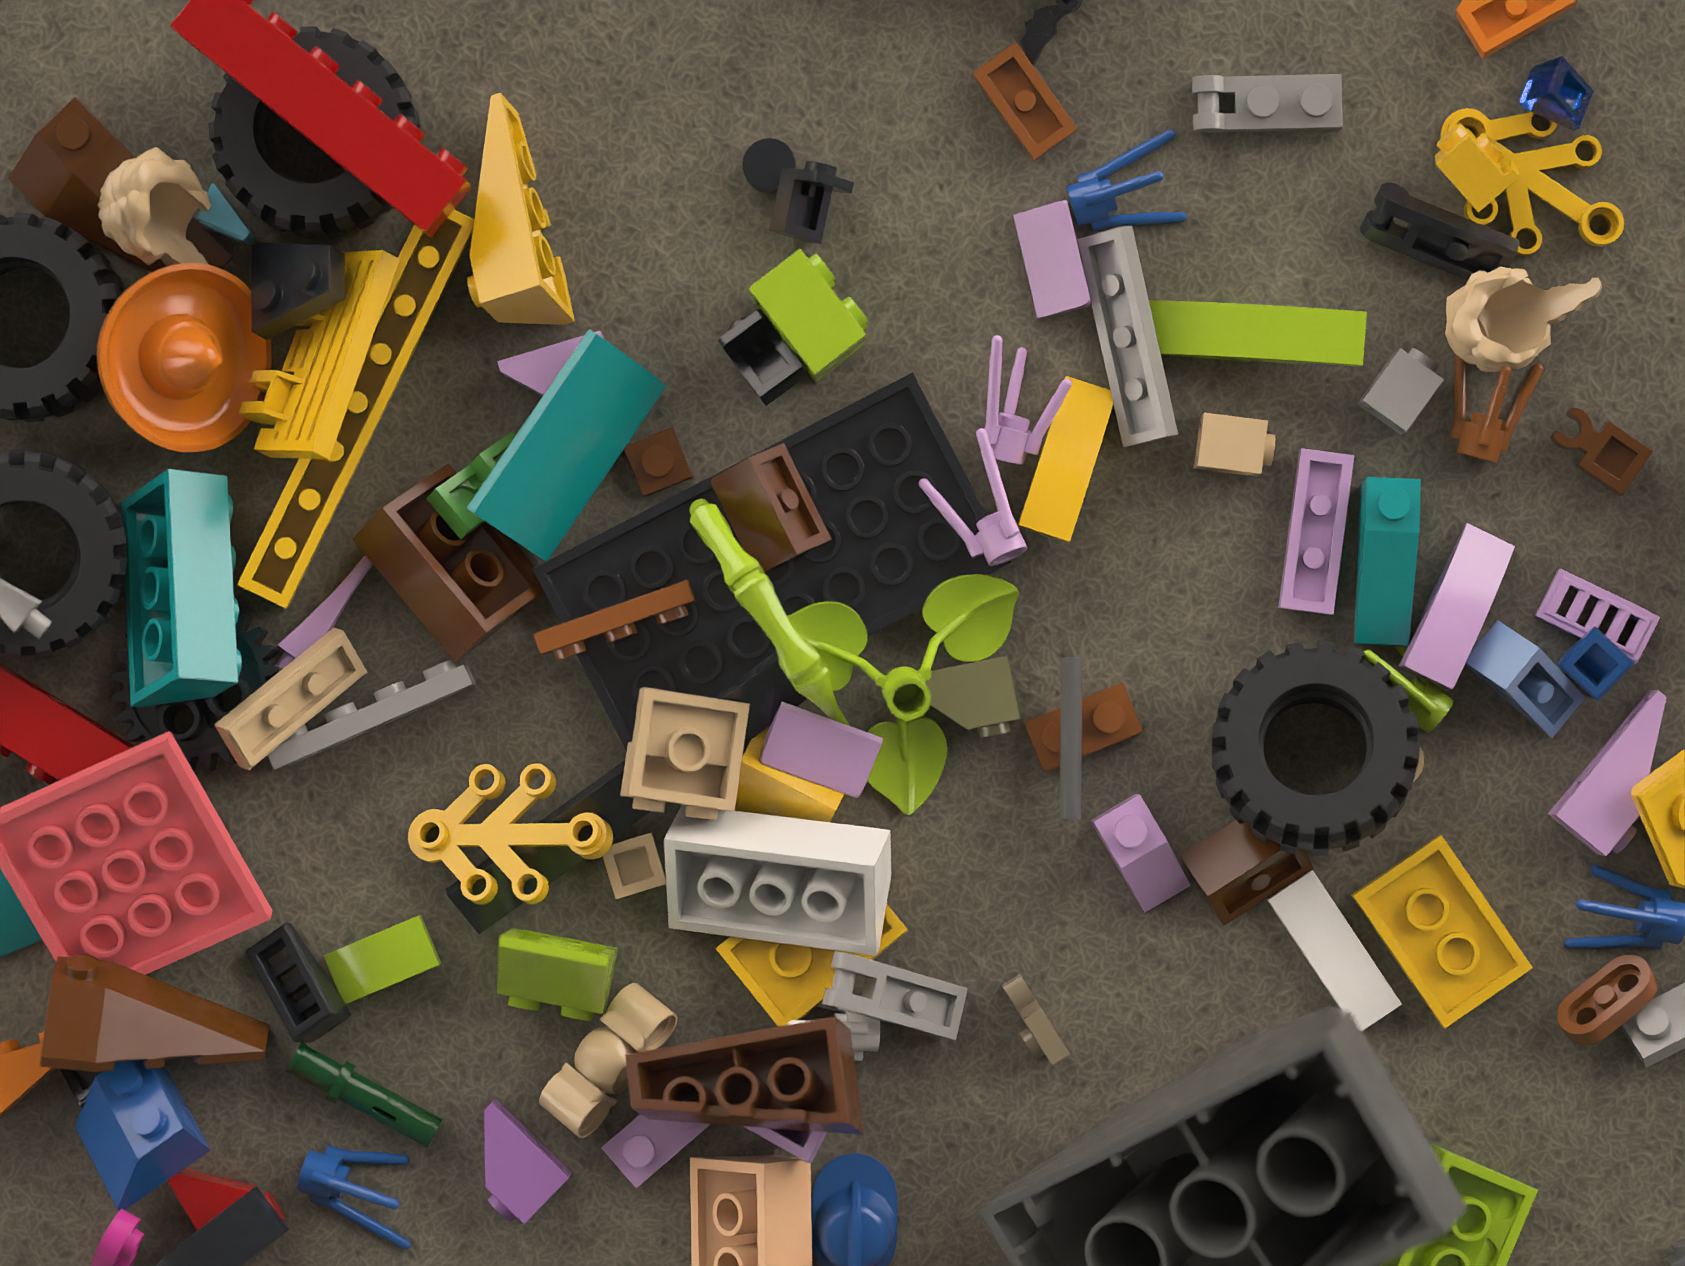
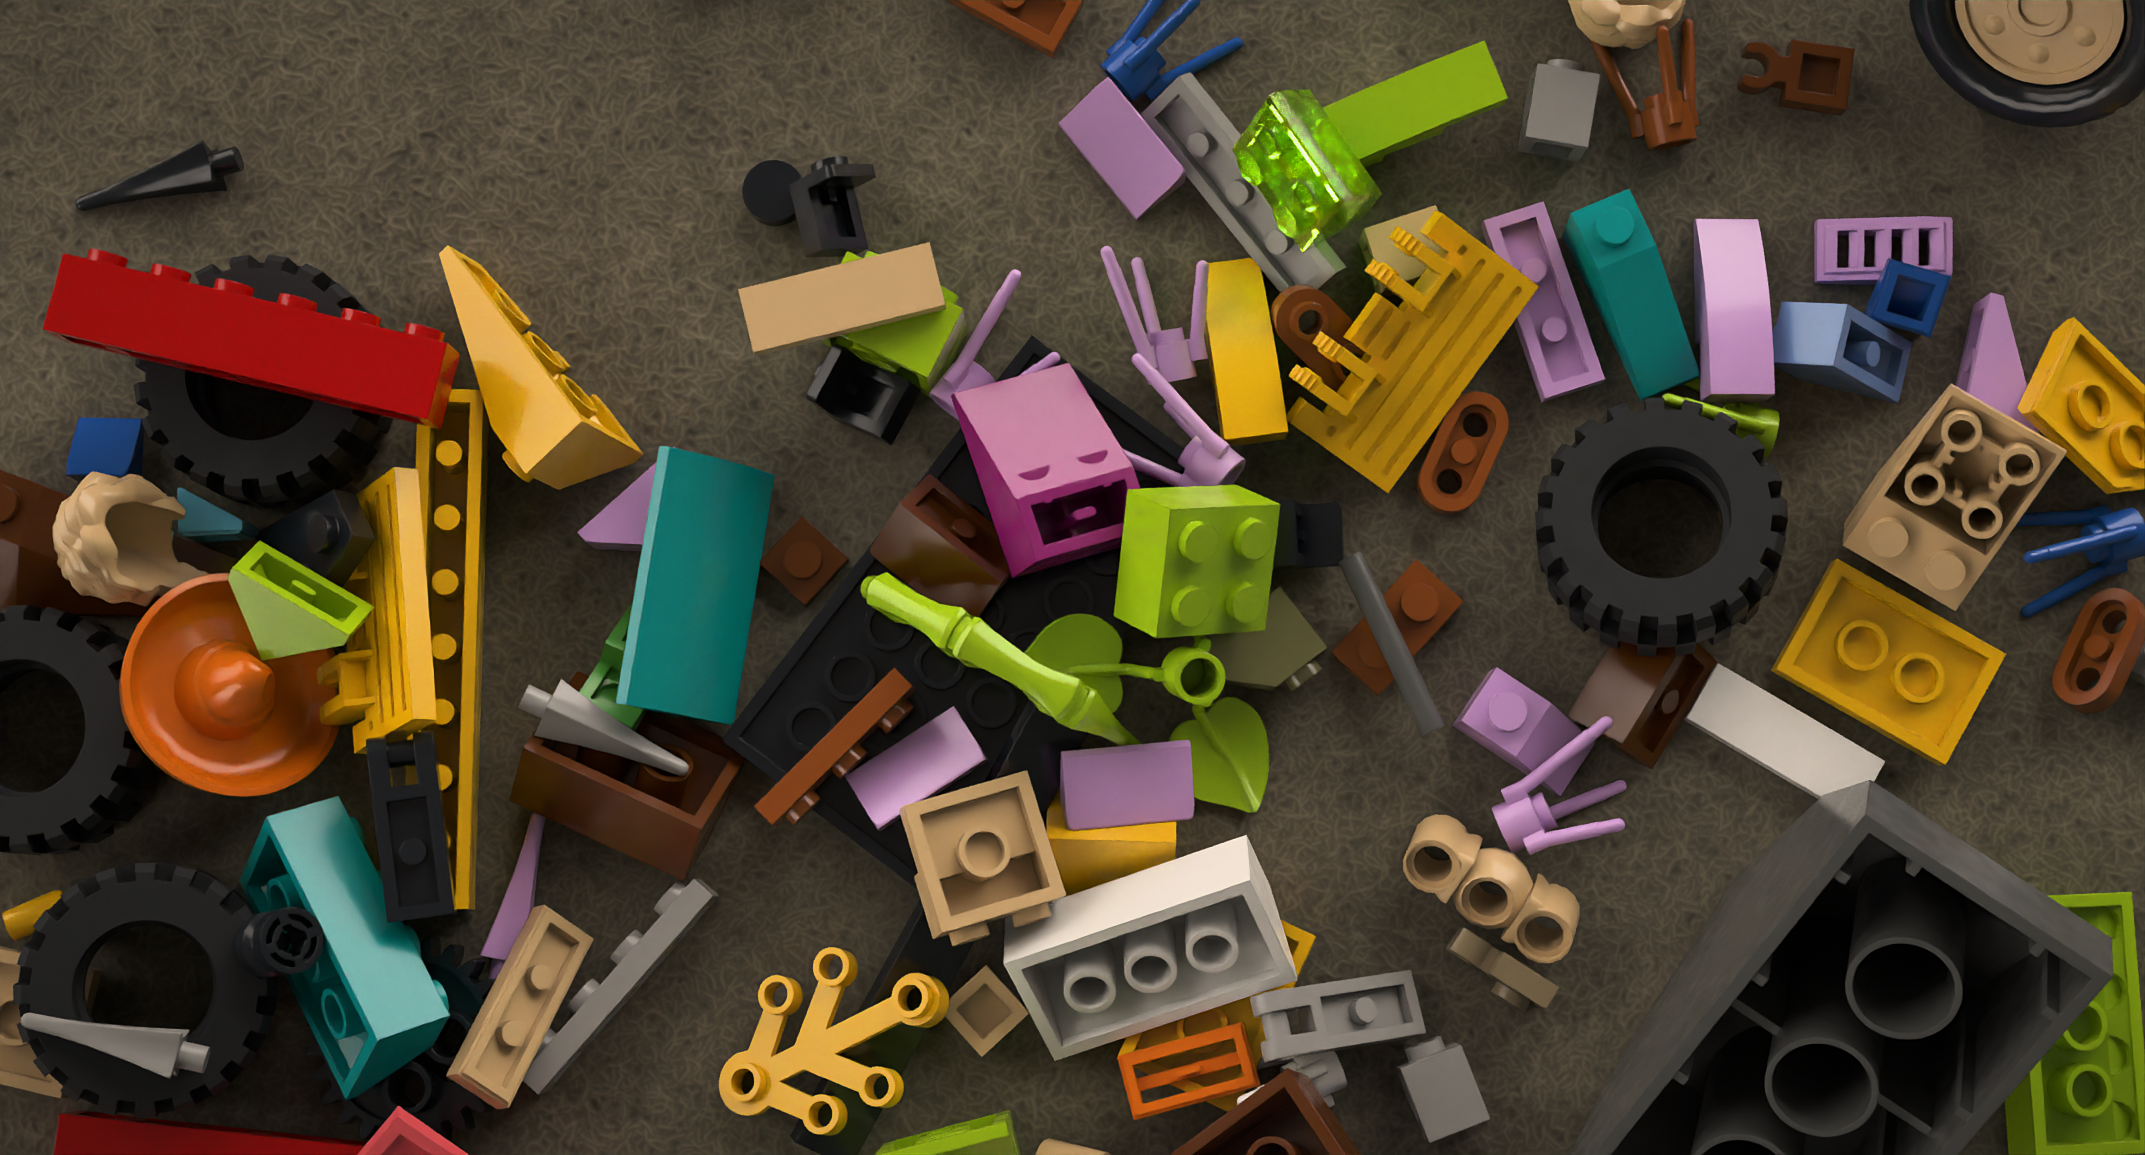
camera: 30 degrees left, 5 degrees down
none -> blue slope [66,417,144,481]
none -> lime slope [228,540,374,661]
none -> black wheel [235,907,324,978]
none -> black plate [366,730,457,923]
none -> light grey piece [518,679,689,776]
none -> tan tile [738,242,946,356]
none -> lavender slope [845,706,989,831]
none -> lavender plant [929,269,1060,421]
none -> slope [951,363,1141,578]
none -> lime brick [1114,485,1281,638]
none -> orange tile [1117,1022,1262,1120]
none -> clear neon green slope [1232,89,1382,253]
none -> dark orange plate [1270,284,1365,392]
none -> black bracket [1273,500,1344,570]
none -> yellow hinge [1286,210,1539,493]
none -> light grey brick [1394,1036,1490,1143]
none -> tan piece [1403,814,1580,963]
none -> dark orange plate [1417,391,1509,515]
none -> lavender plant [1492,716,1627,855]
none -> tan slope [1843,383,2067,611]

